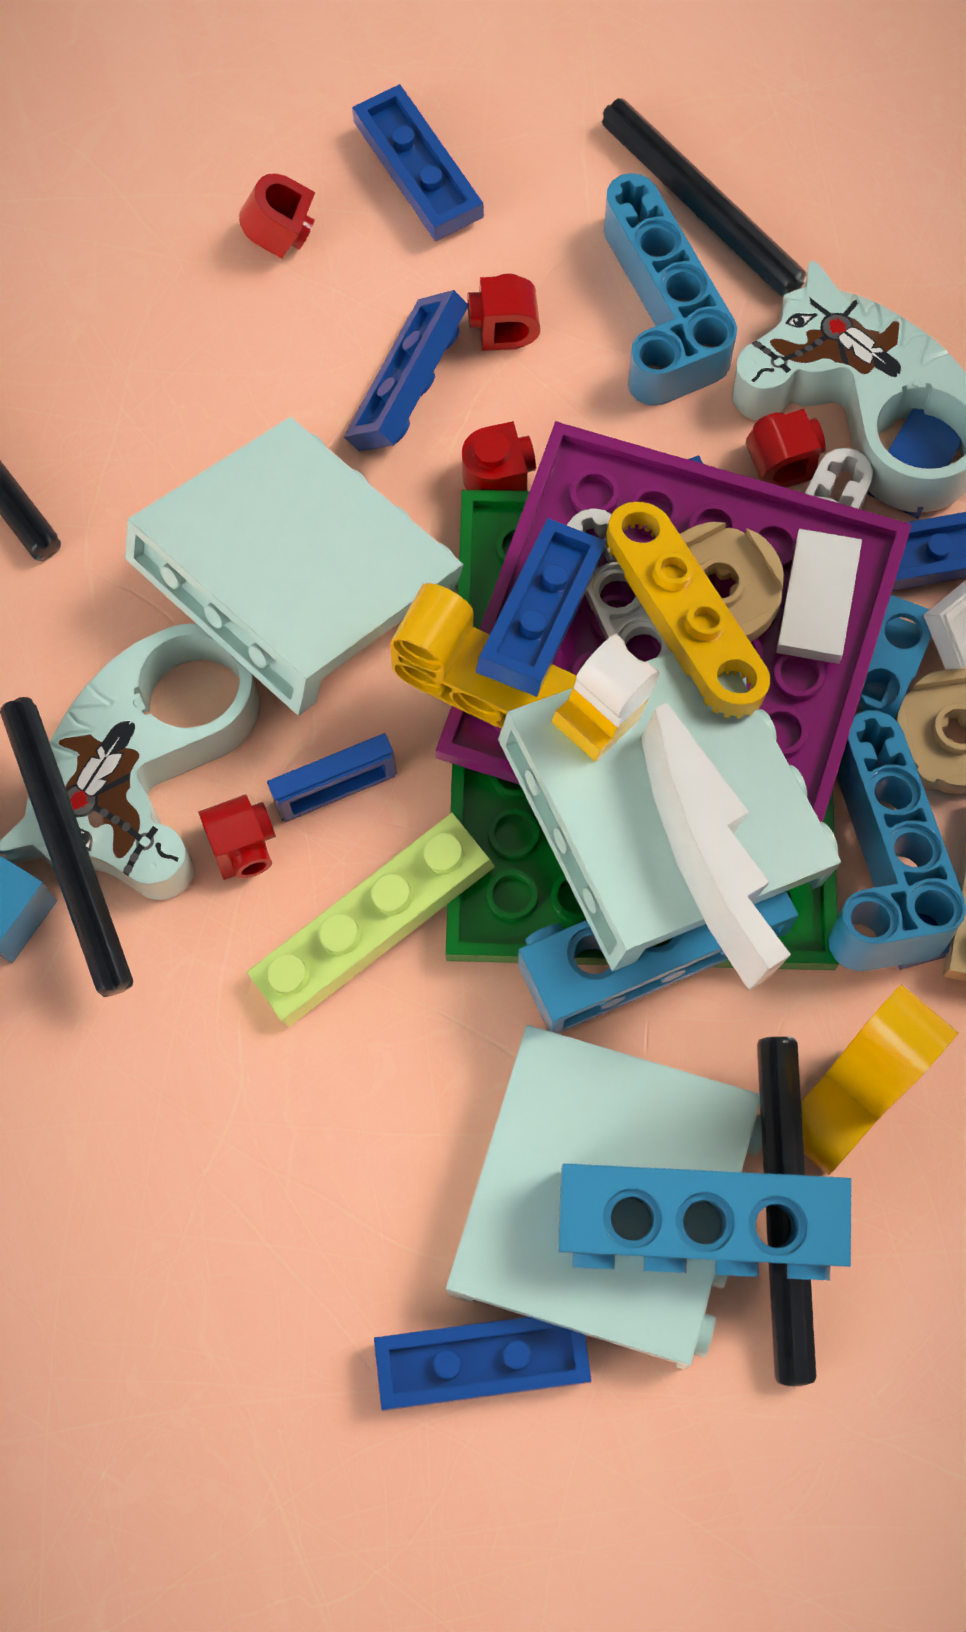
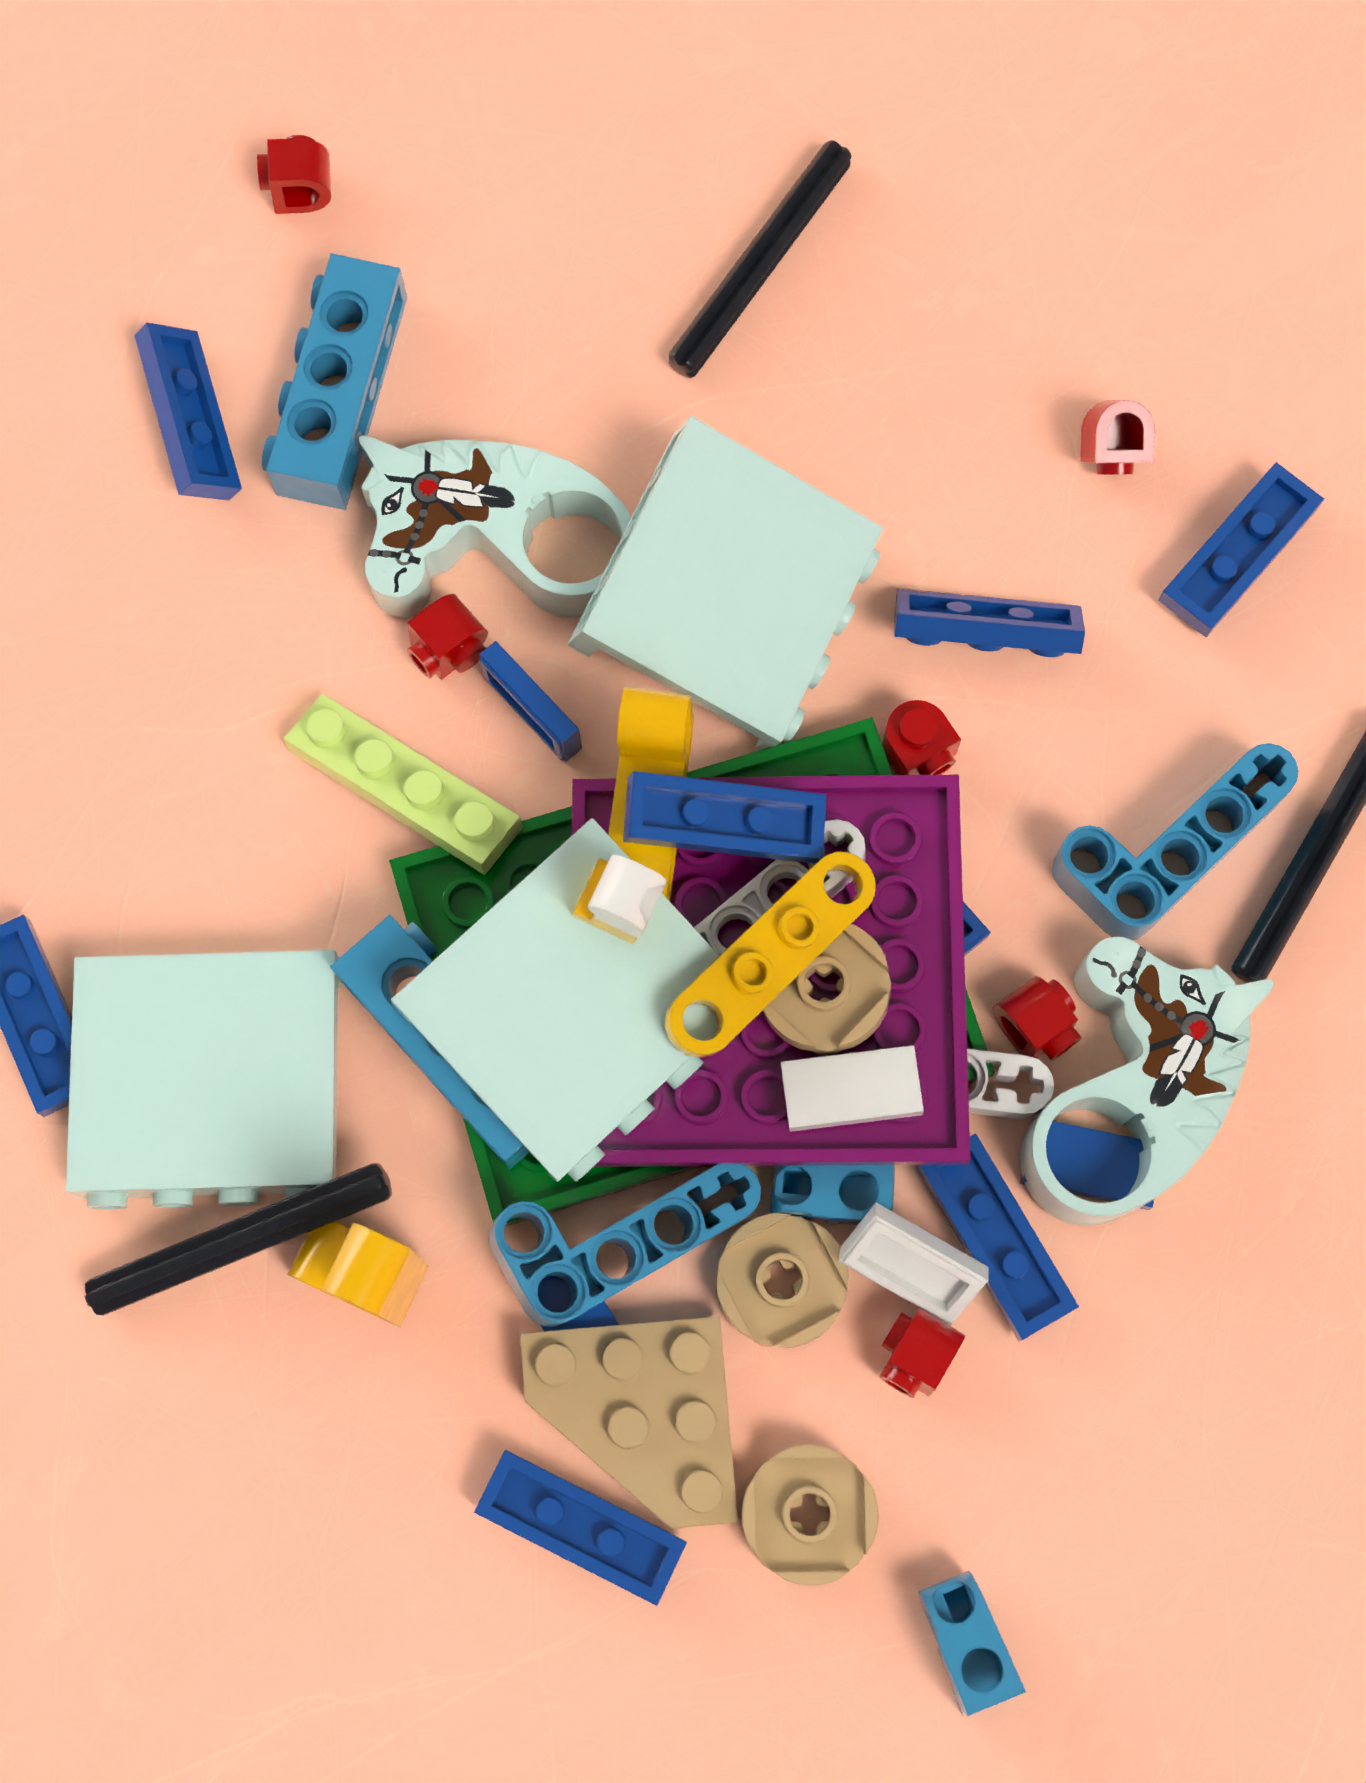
camera: 70 degrees right, 5 degrees up
black axle [0,697,134,997] -> none
red plate [467,273,541,351] -> none
dark azure brick [558,1163,852,1281] -> none
white slope [640,702,791,991] -> none

